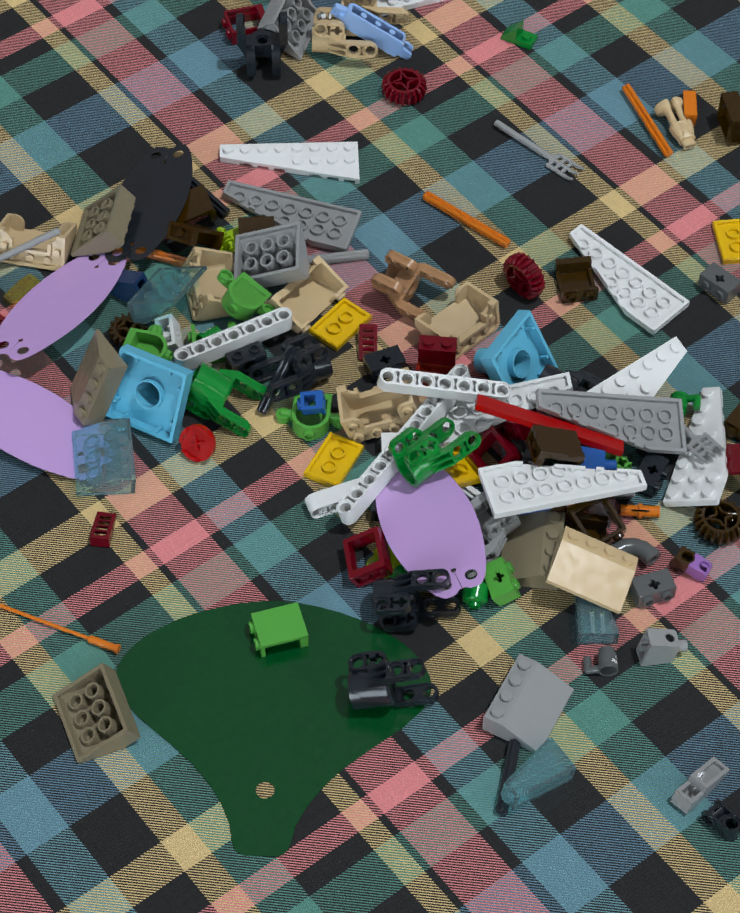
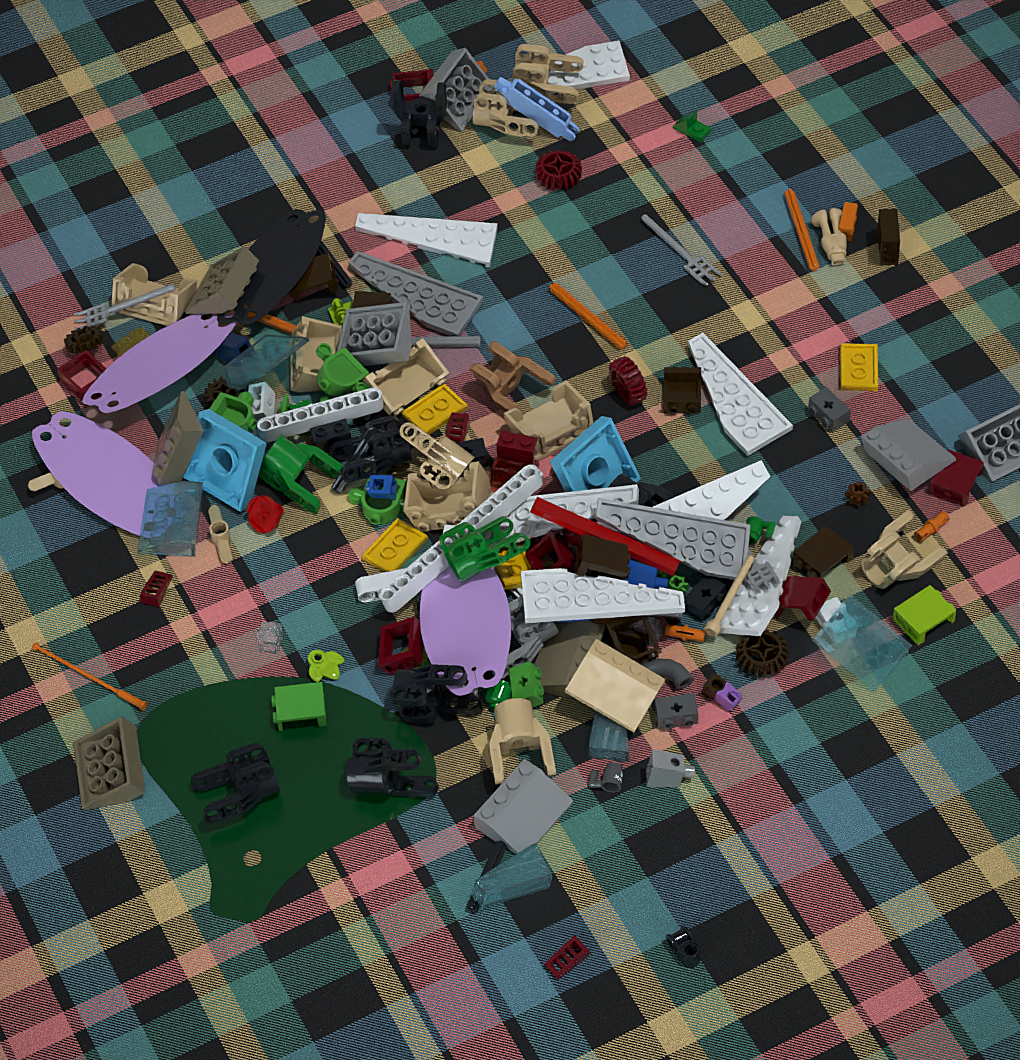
camera: 15 degrees right, 0 degrees up
dark brown panel [166,220,225,250] -> none
white beam [377,368,511,402] -> none
light grey slope [670,757,730,814] -> none
none -> black piece [190,742,280,824]
none -> tan piece [208,505,232,564]
none -> clear brick [256,622,283,654]
none -> lime plate [308,650,345,682]
none -> tan piece [400,423,475,490]
none -> tan piece [489,698,556,784]
none -> dark red slope [544,935,591,980]
none -> tan piece [704,555,754,637]

